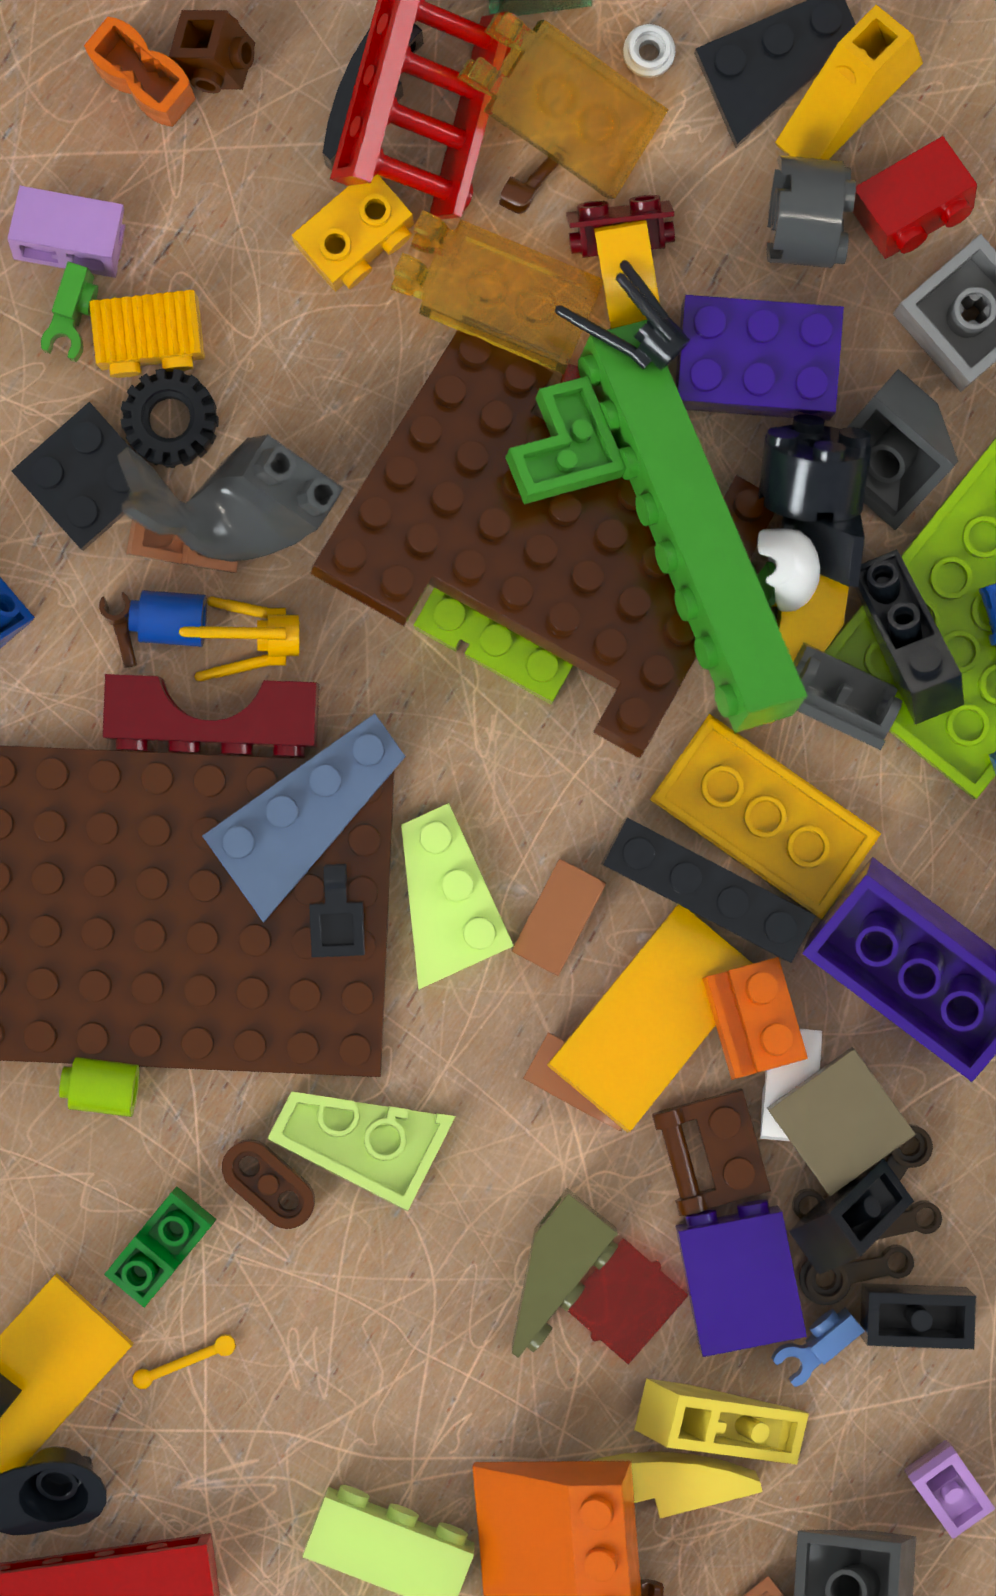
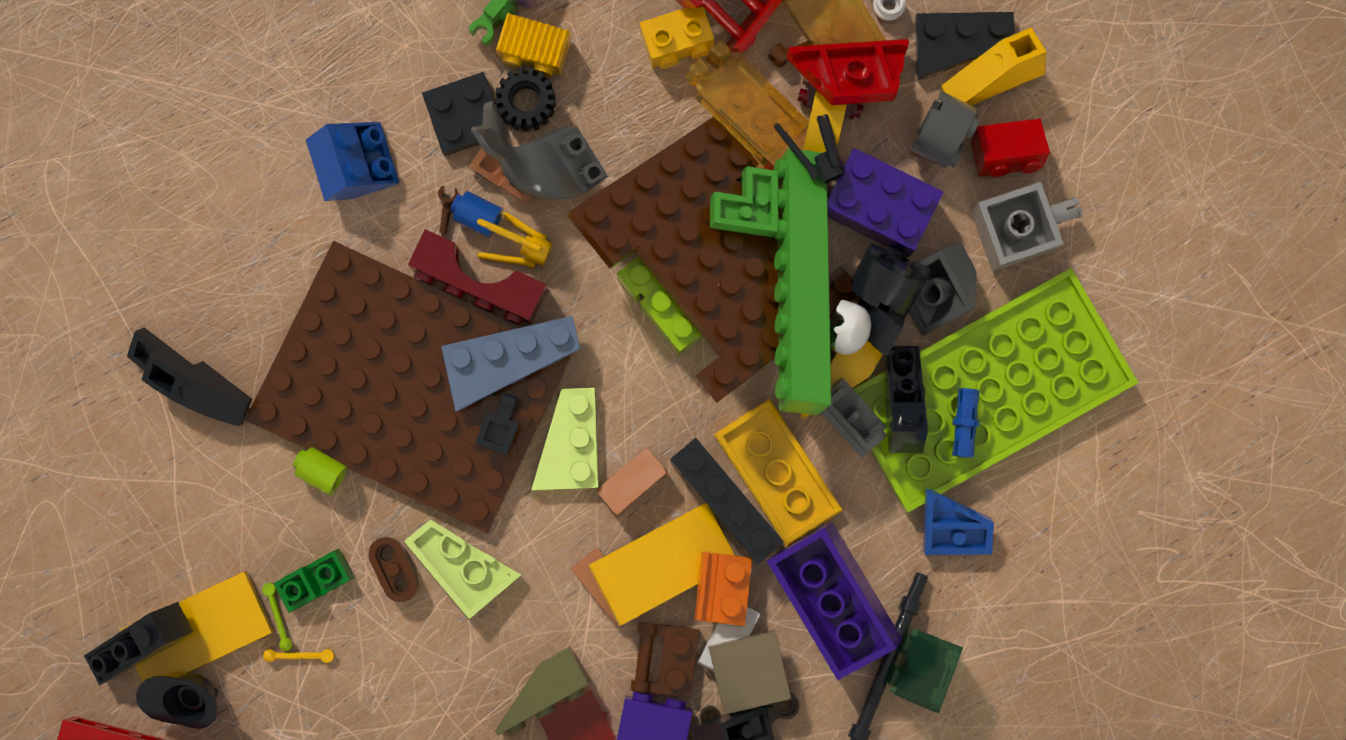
camera: 20 degrees right, 5 degrees down
none -> lime hinge [262,583,293,651]
none -> red wing [786,39,909,106]

